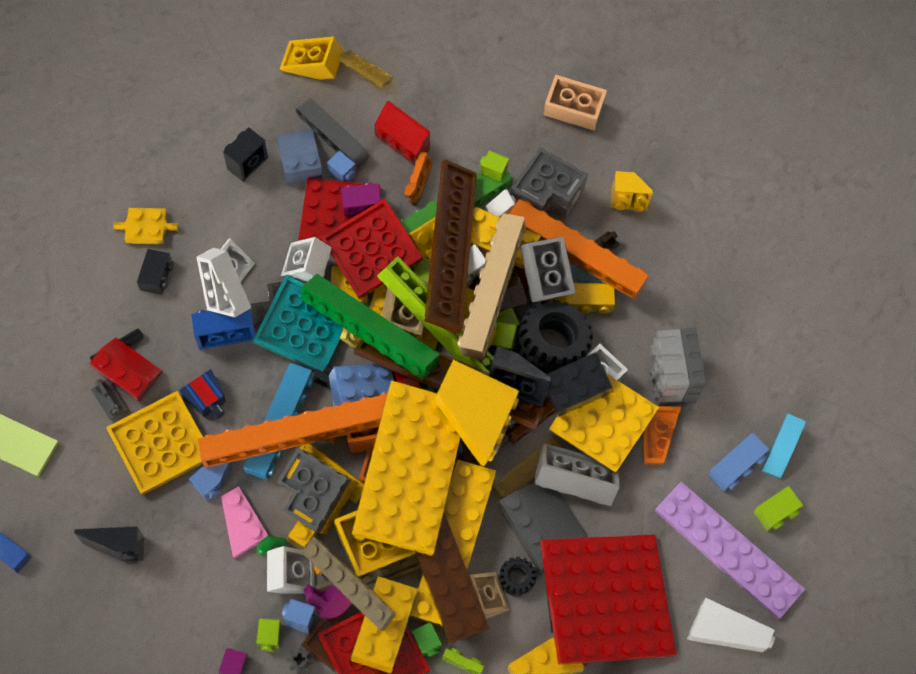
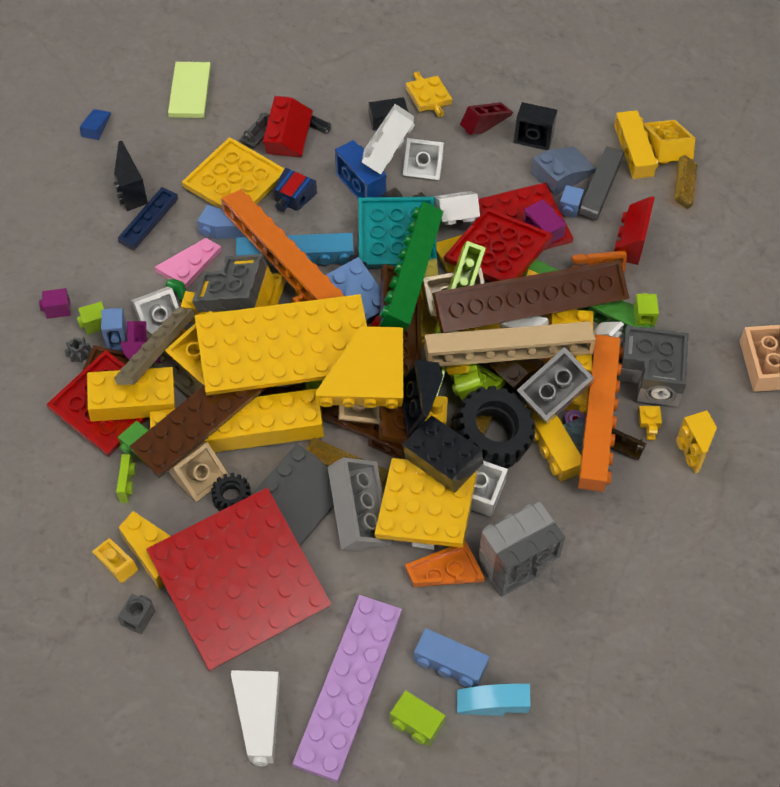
camera: 70 degrees right, 10 degrees down
none -> dark blue plate [118,187,178,250]
none -> dark red slope [459,102,513,135]
none -> yellow brick [614,110,658,179]
none -> yellow plate [638,406,662,440]

